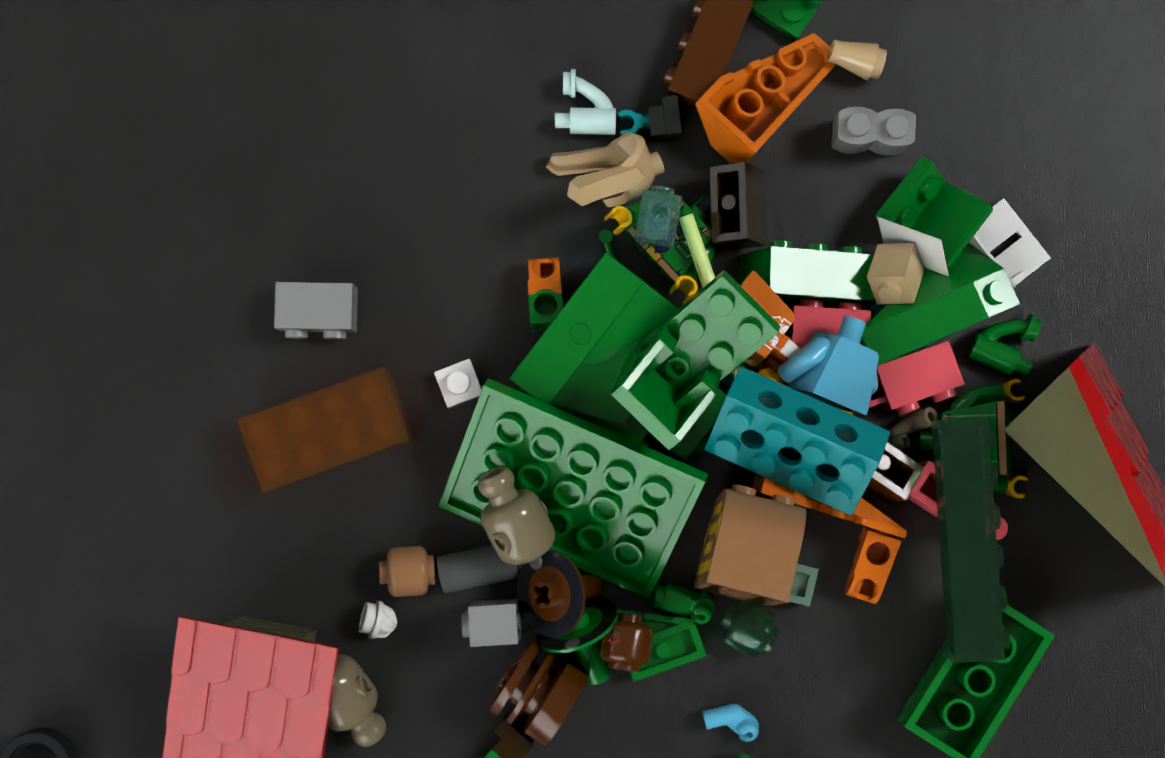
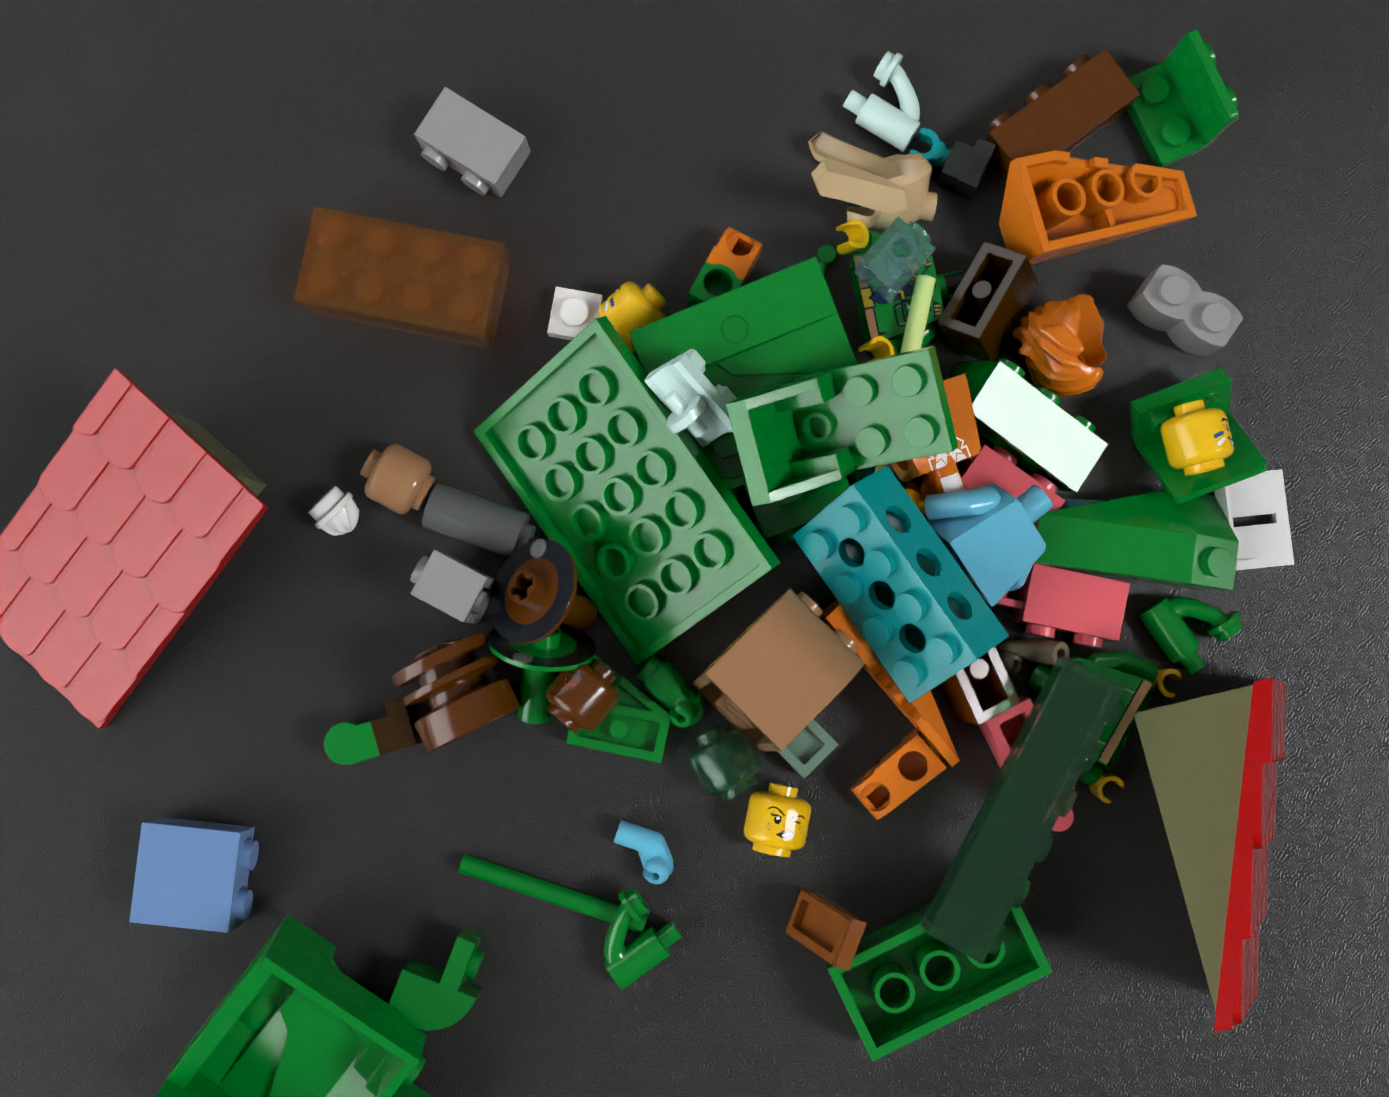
camera: 30 degrees right, 0 degrees up
dark tan piece [328,653,386,747] -> none
dark tan piece [478,466,555,566] -> none
tan cone [827,39,887,81] -> none
tan brick [867,243,924,304] -> none
white sticker [877,217,949,276] -> none
none -> yellow head [598,282,668,353]
none -> light aqua hips [644,349,737,448]
none -> yellow head [744,782,811,857]
none -> dark orange tile [786,887,867,971]
none -> orange hair [1012,294,1107,397]
none -> yellow head [1160,400,1234,476]

